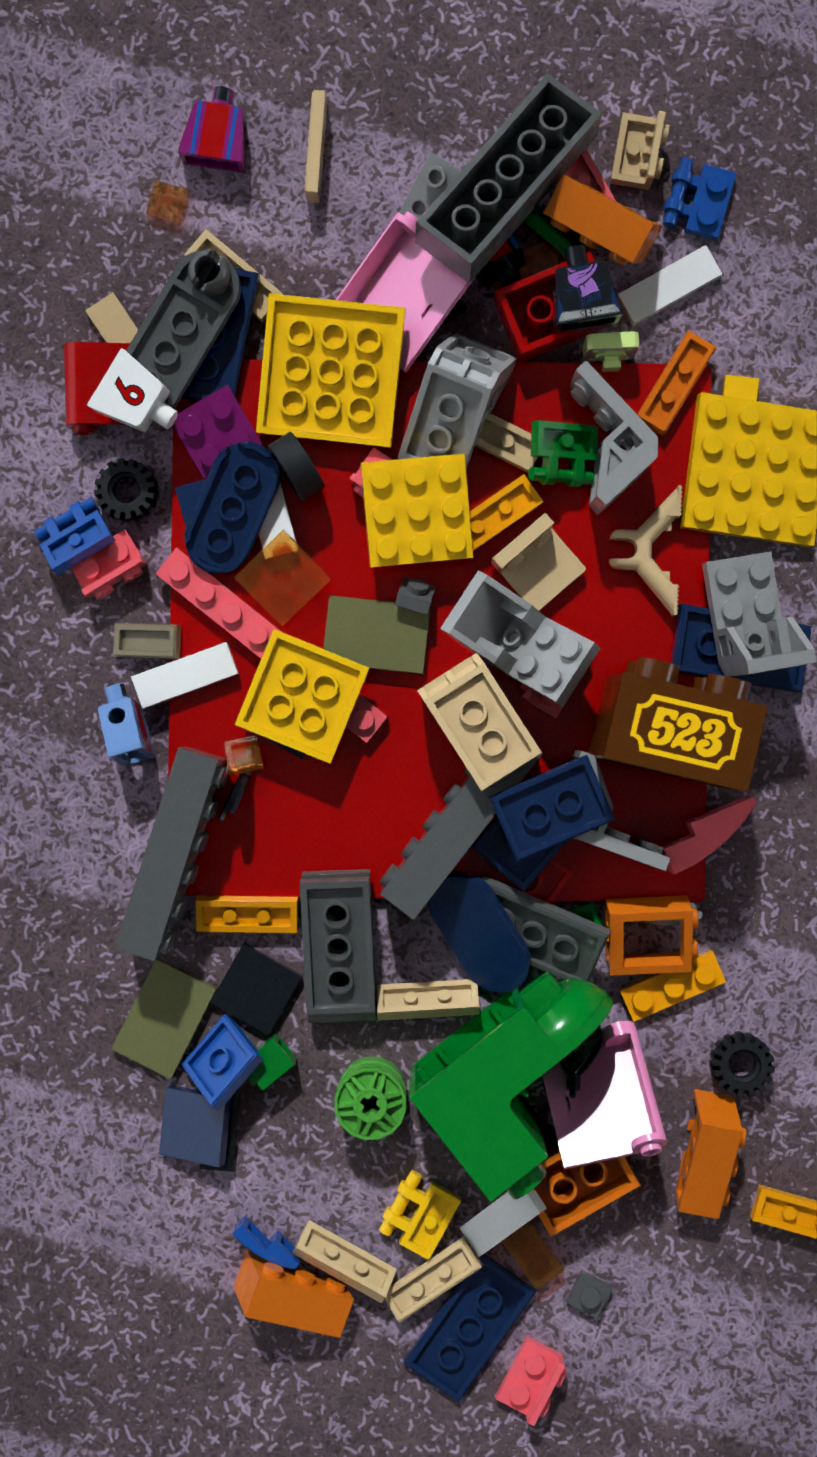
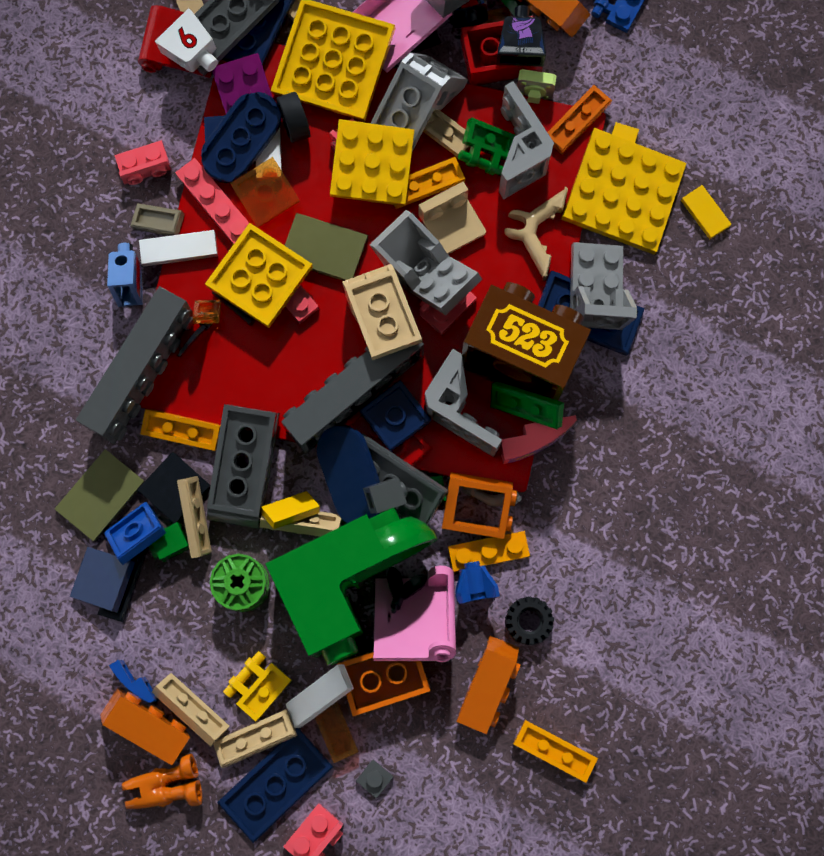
camera: 15 degrees right, 10 degrees down
blue plate [34,497,116,575] -> none
black tyre [94,458,159,522] -> none
dark grey plate [395,577,436,614] -> none
dark blue tile [489,755,615,862] -> none
white tile [617,245,722,326] -> none
none -> orange piece [121,754,202,809]
none -> tan tile [177,476,212,558]
none -> yellow tile [261,491,320,529]
none -> dark grey brick [363,478,407,514]
none -> blue brick [455,561,500,604]
none -> green tile [490,381,564,429]

